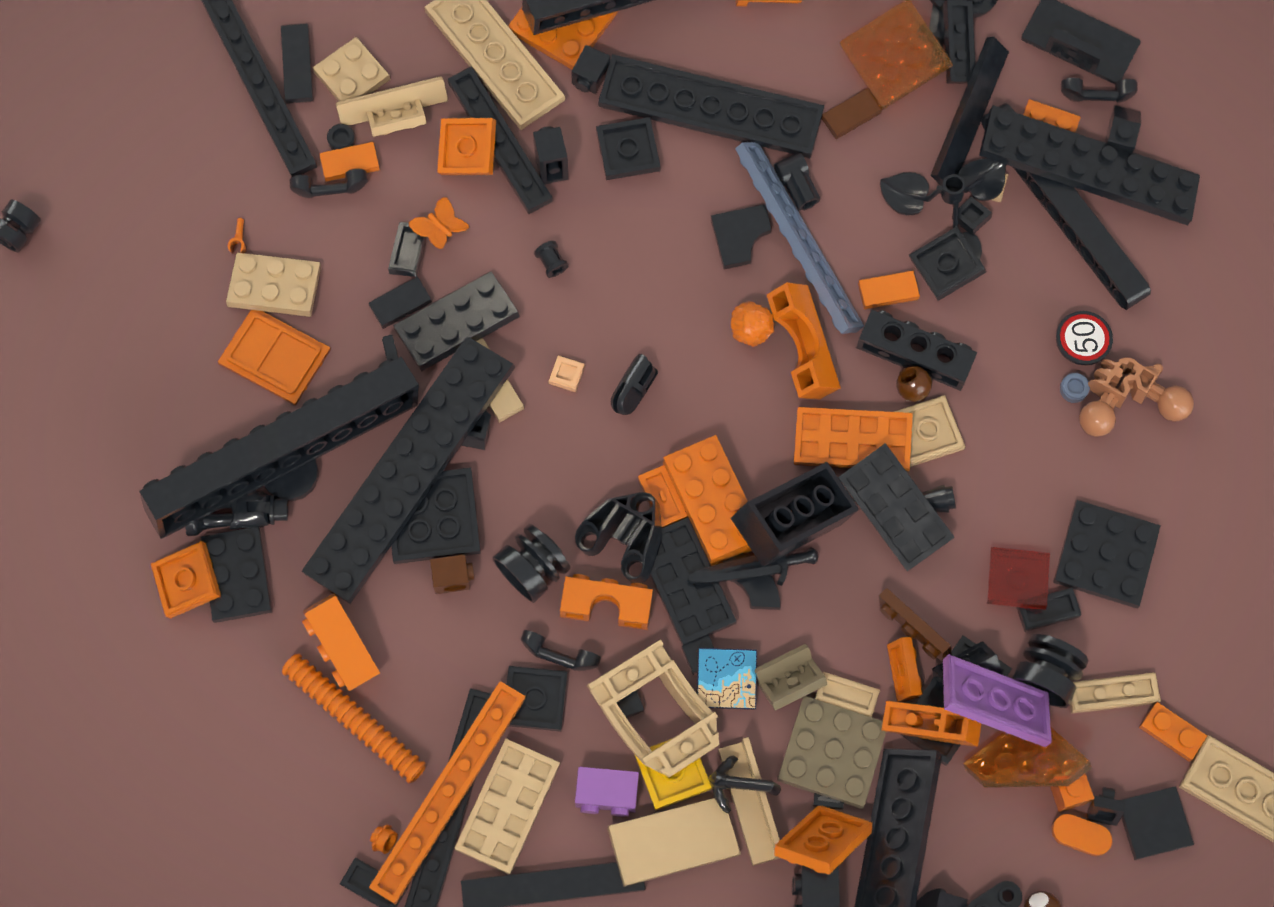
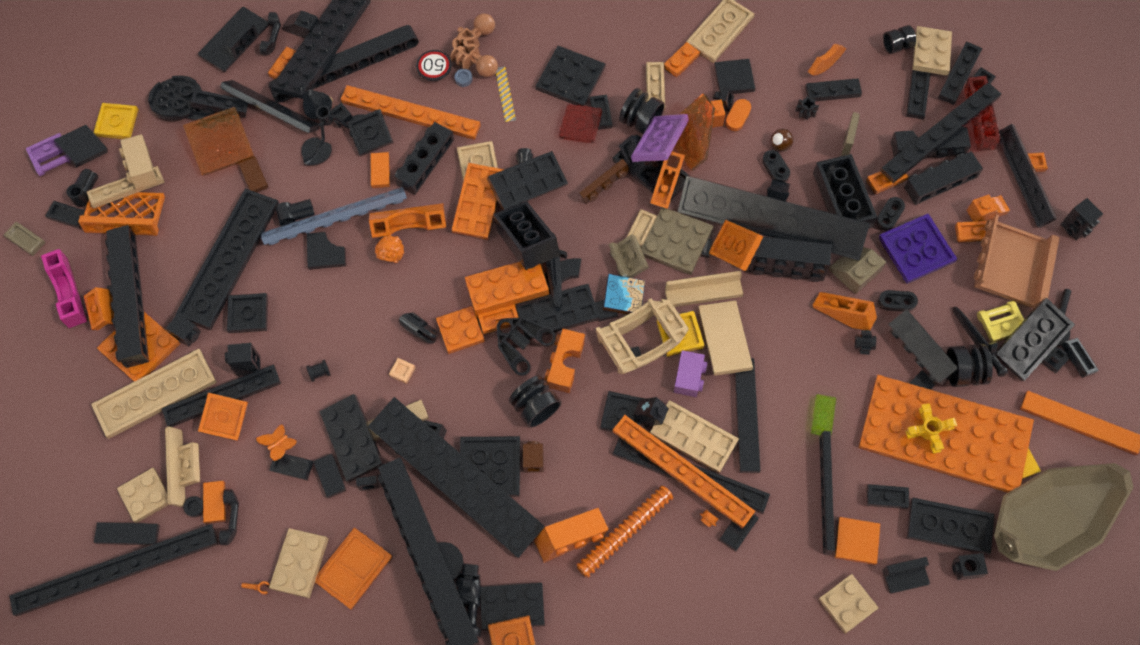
camera: 80 degrees left, 5 degrees down
black bar [521,630,601,671] -> none
black piece [709,756,781,813] -> none
orange plate [887,637,922,702] -> none
reddish brown piece [896,366,932,402] -> none
none -> orange plate [340,85,481,140]
none -> orange plate [436,306,485,354]
none -> sticker [496,66,516,122]
none -> black brick [633,397,669,427]

